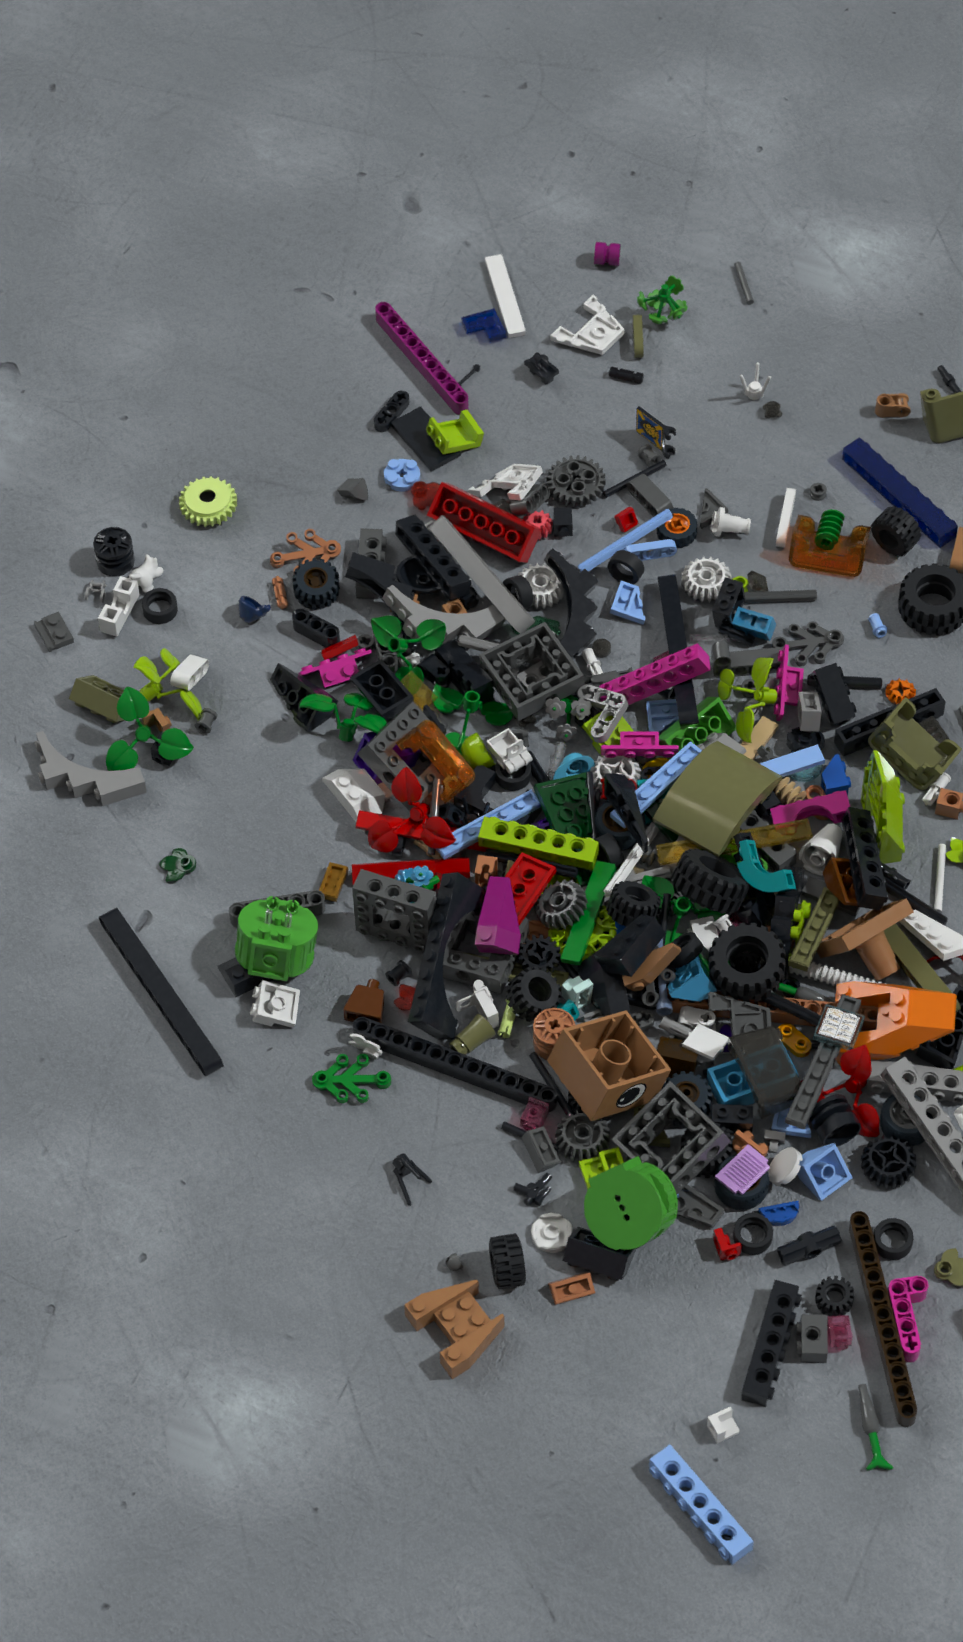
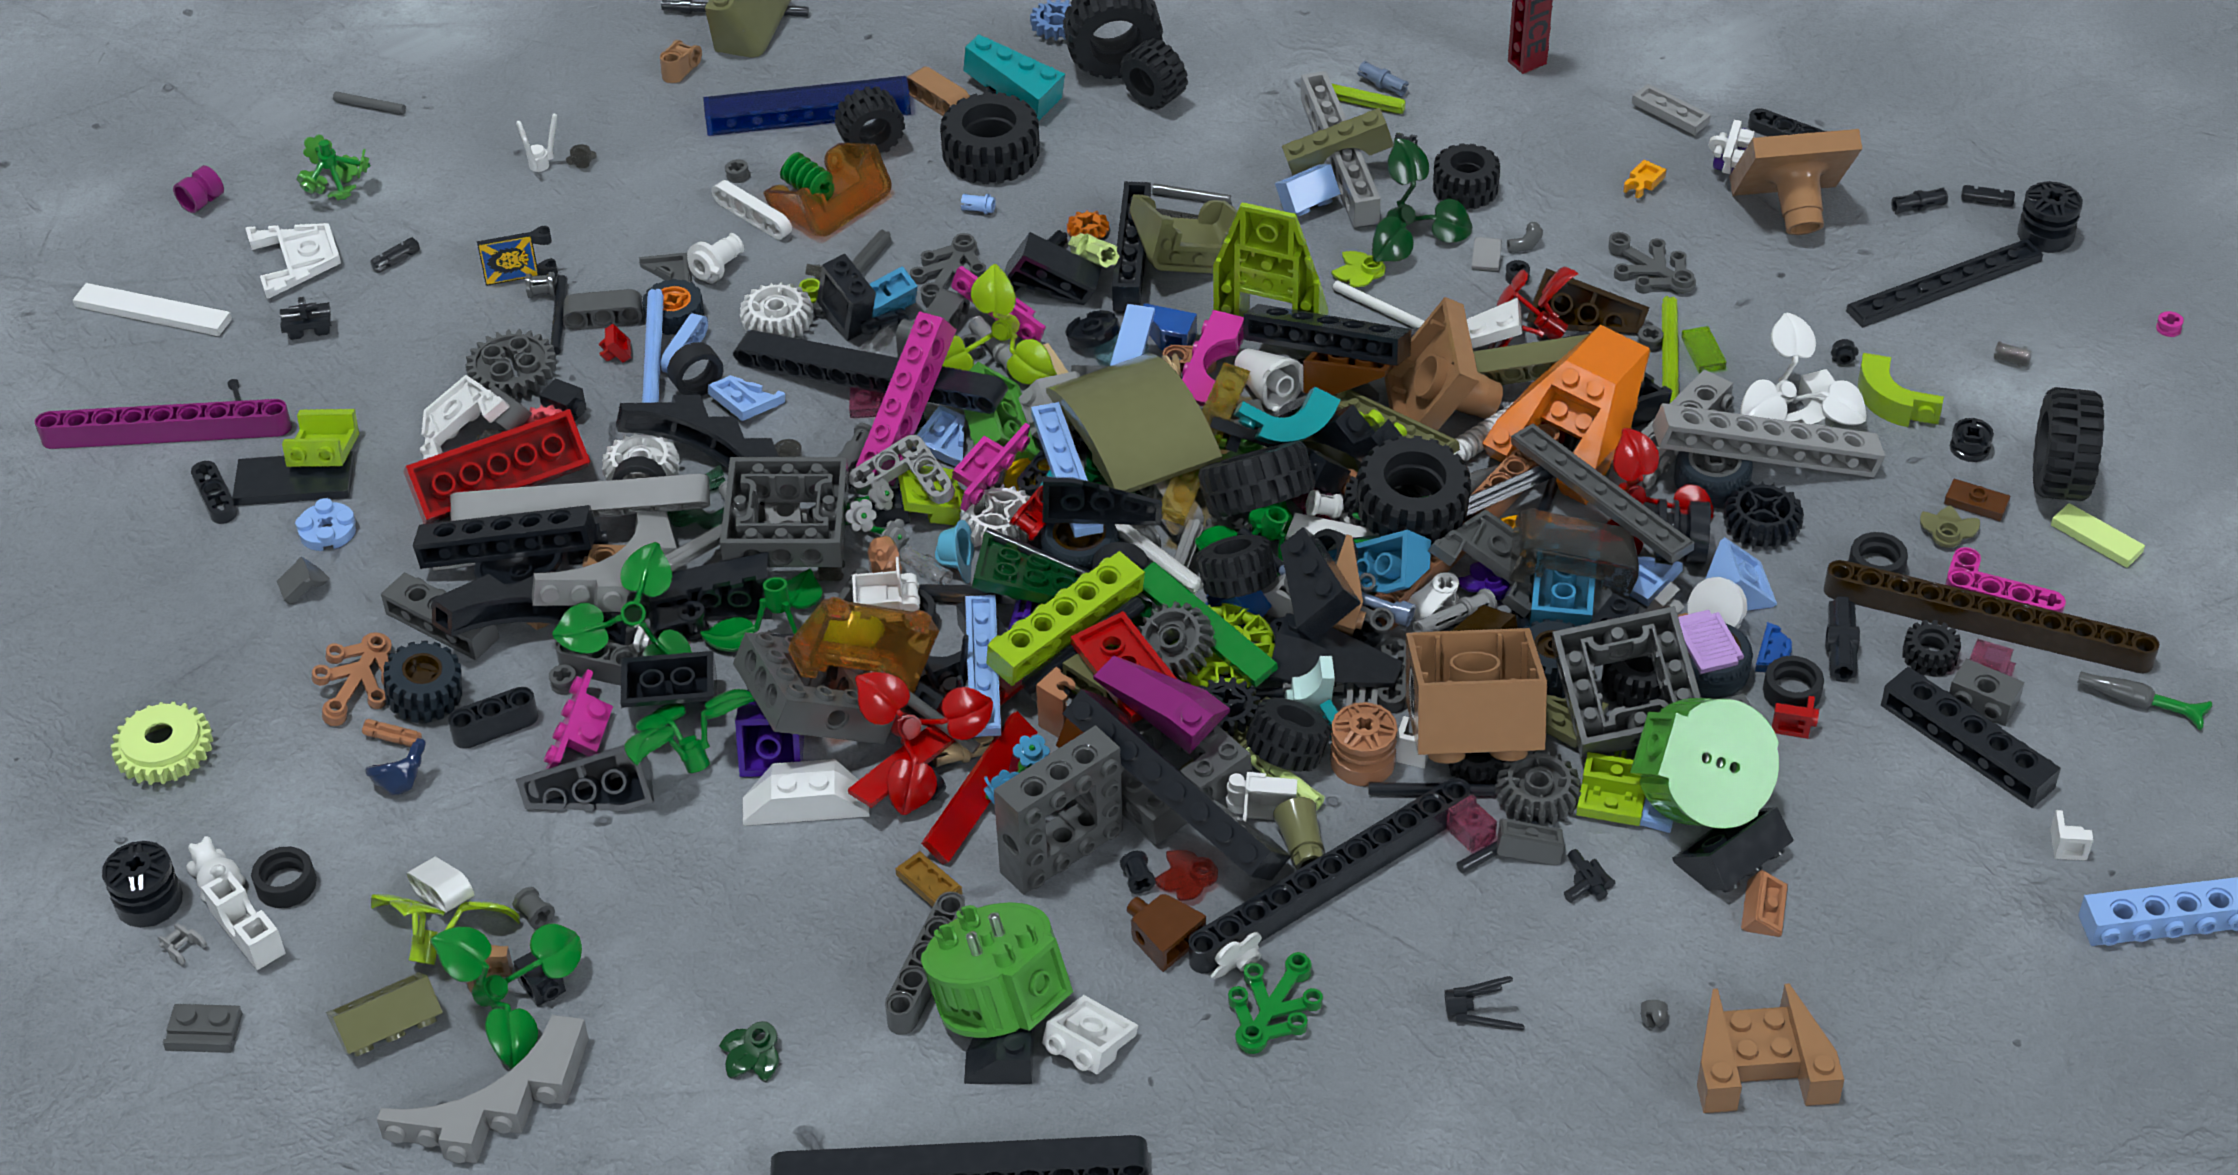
camera: 60 degrees left, 10 degrees down
red tile [321,635,359,660] -> none
clear yellow tile [401,671,438,709] -> none
clear red plate [411,481,440,510] -> none
clear blue plate [461,308,506,343] -> none
black tyre [489,1233,526,1290] -> none
white tile [531,1213,573,1253] -> none
olive beam [633,315,644,358] -> none
white piece [682,1024,730,1060] -> none
light grey brick [797,692,821,732] -> none
tile [813,1004,865,1050] -> none
none -> nougat rock [867,536,902,574]
none -> yellowish green piece [1068,233,1120,268]

